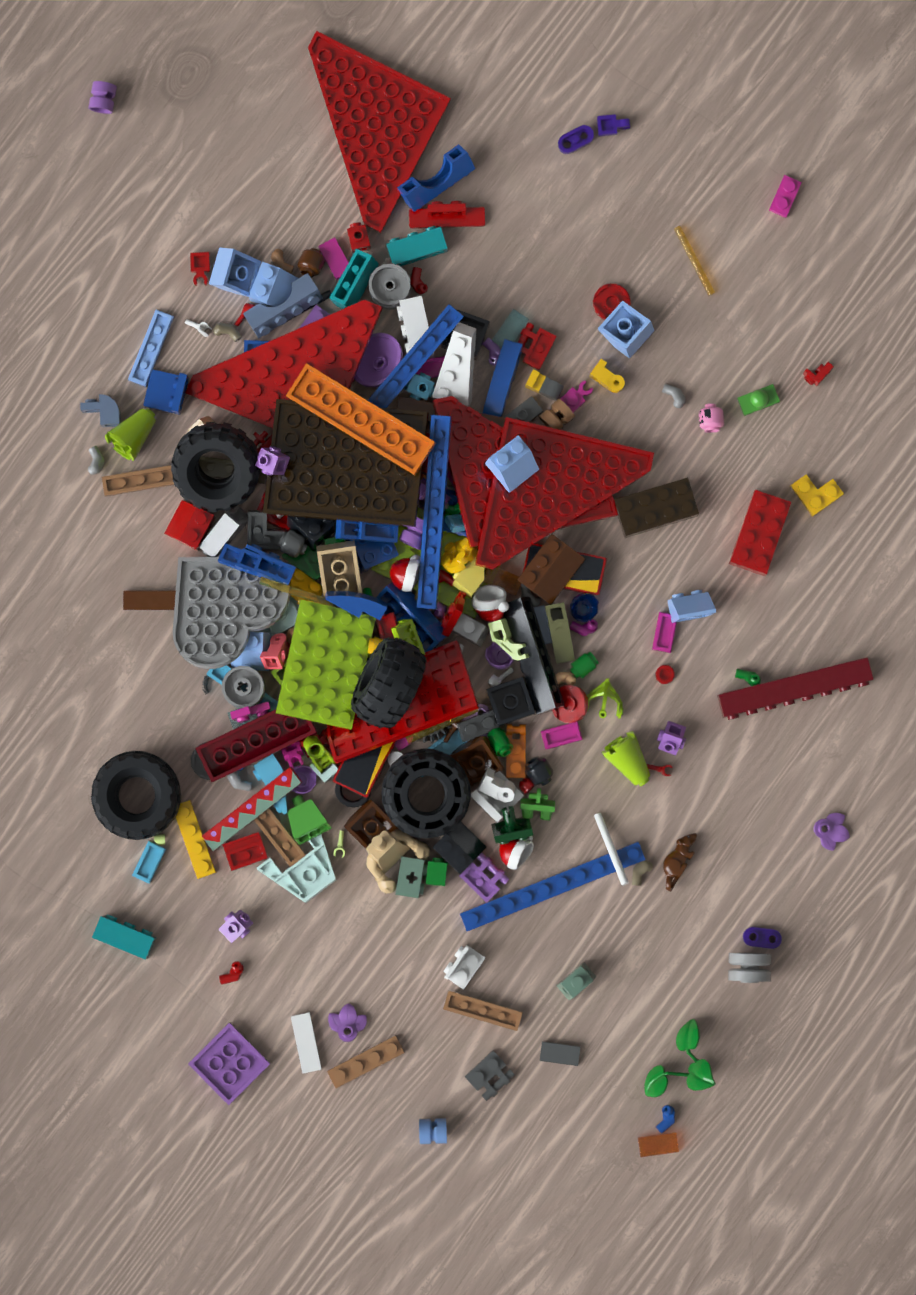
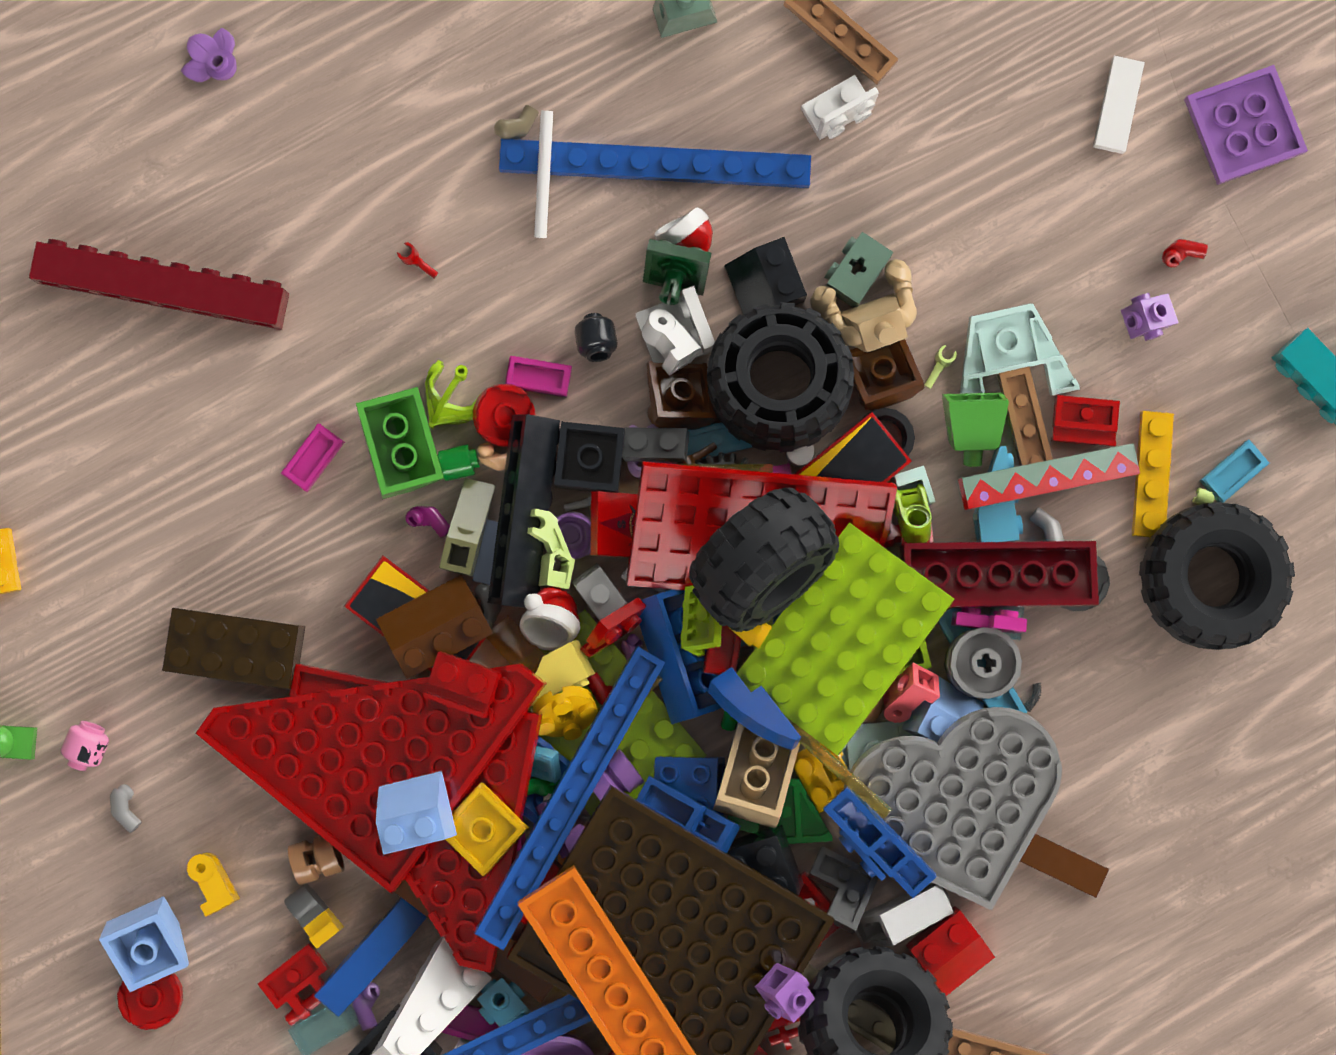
camera: 160 degrees left, 0 degrees up
dark grey head [278,530,308,558] -> none
dark pink plate [281,741,304,768] -> none
medium lavender hair [292,765,317,794] -> none
medium nougat plate [327,1035,405,1088] -> none
medium lavender plate [328,1003,367,1042] -> none
piece [390,555,421,592] -> none
green brick [426,858,448,886] -> none
medium lavender plate [459,853,509,903] -> none
green brick [487,728,513,757] -> none
dark grey plate [503,396,543,422] -> none
orange plate [506,724,526,778] -> none
red hinge [519,778,535,795] -> none
bright green hips [520,788,555,821] -> none
dark pink plate [560,381,593,413] -> none
clear blue hair [570,593,599,622] -> none
lime cone [601,731,650,786] -> none
red tile [655,665,675,684] -> none
medium lavender brick [657,721,686,755] -> none
reddish brown animal [663,833,697,892] -> none
light blue slope [668,590,716,623] -> none
red brick [729,490,791,576] -> none
green arm [735,668,761,686] -> none
none -> bright green slope [356,387,444,500]
none -> red plate [423,651,502,719]
none -> yellow tile [445,782,529,876]
none -> red tile [591,491,638,558]

